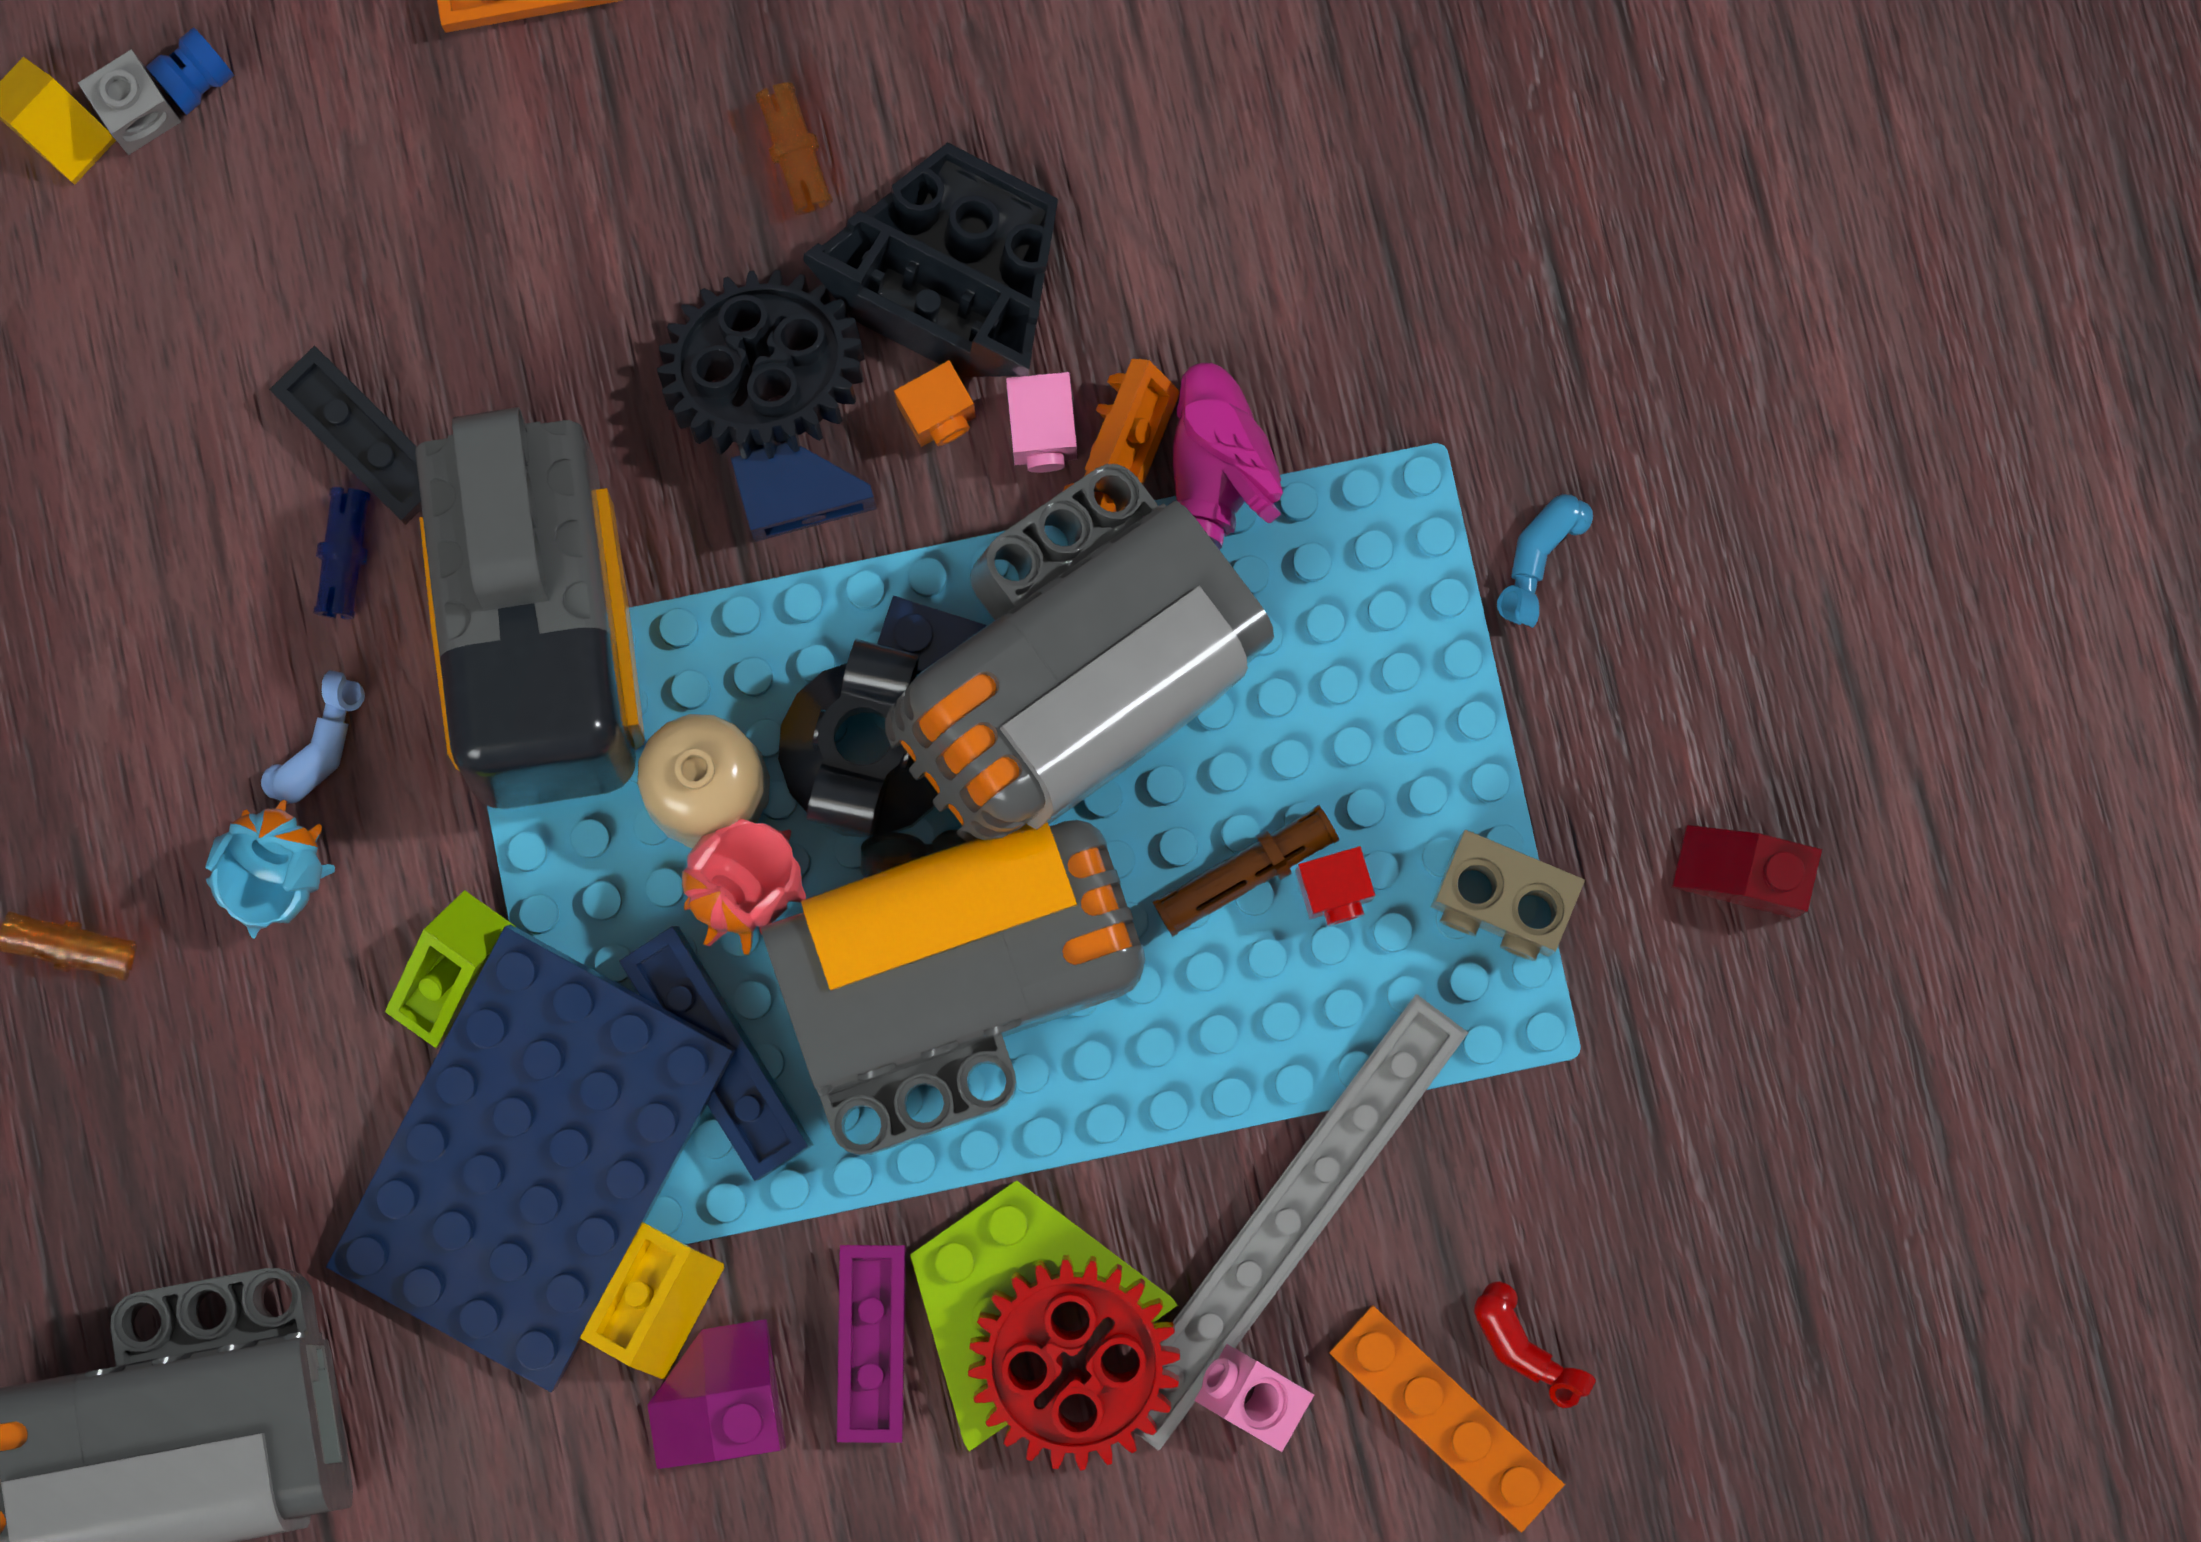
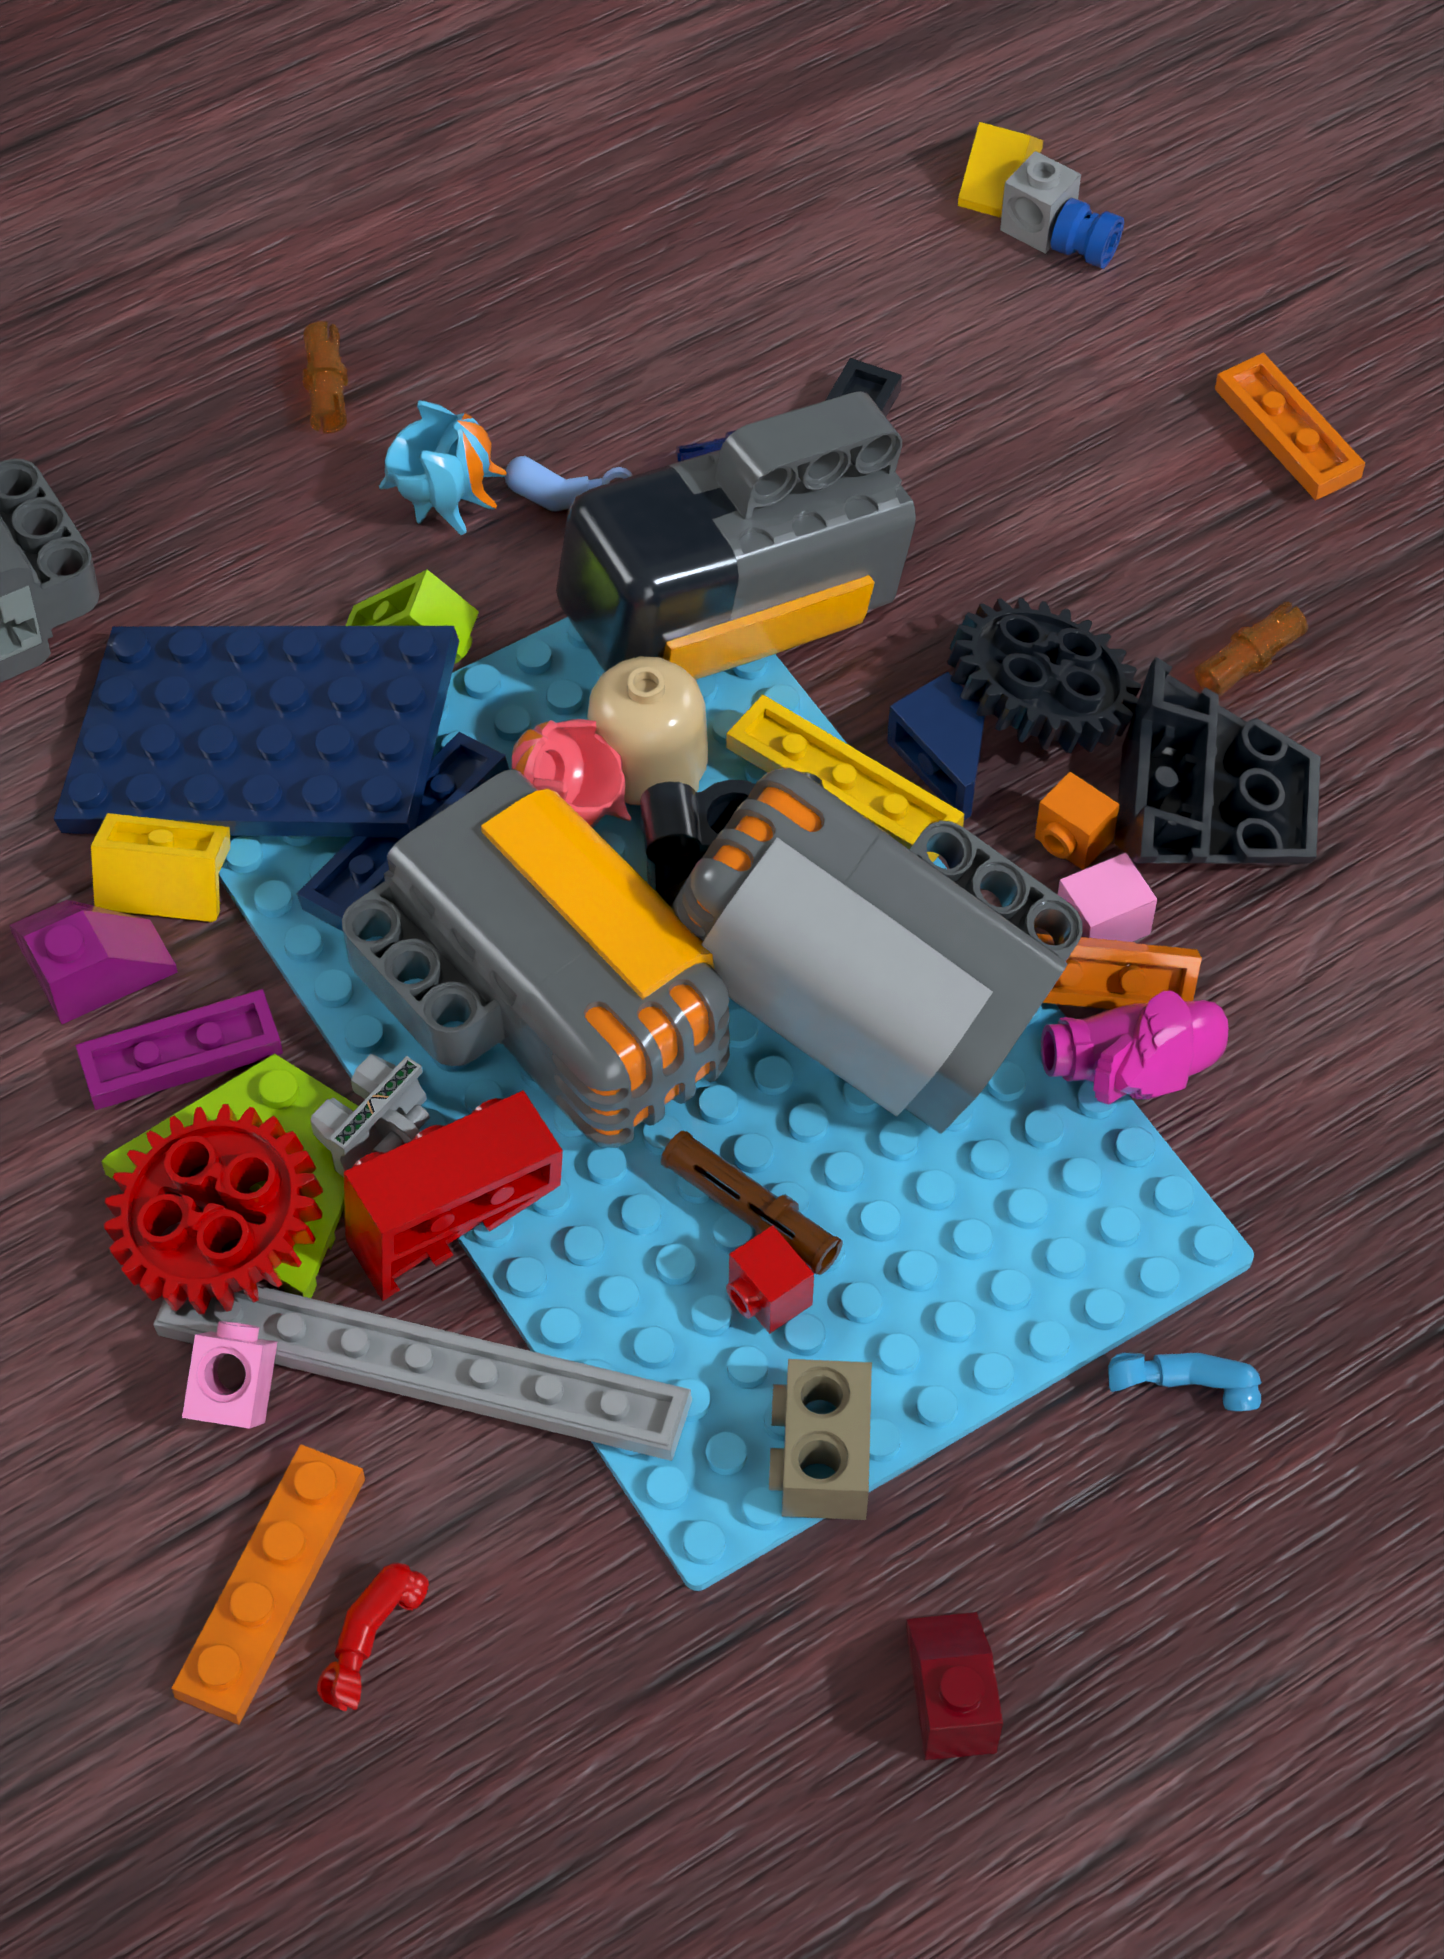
camera: 70 degrees right, 25 degrees down
none -> light grey hips [310,1054,430,1177]
none -> red wedge [344,1090,563,1301]
none -> yellow plate [726,695,964,862]

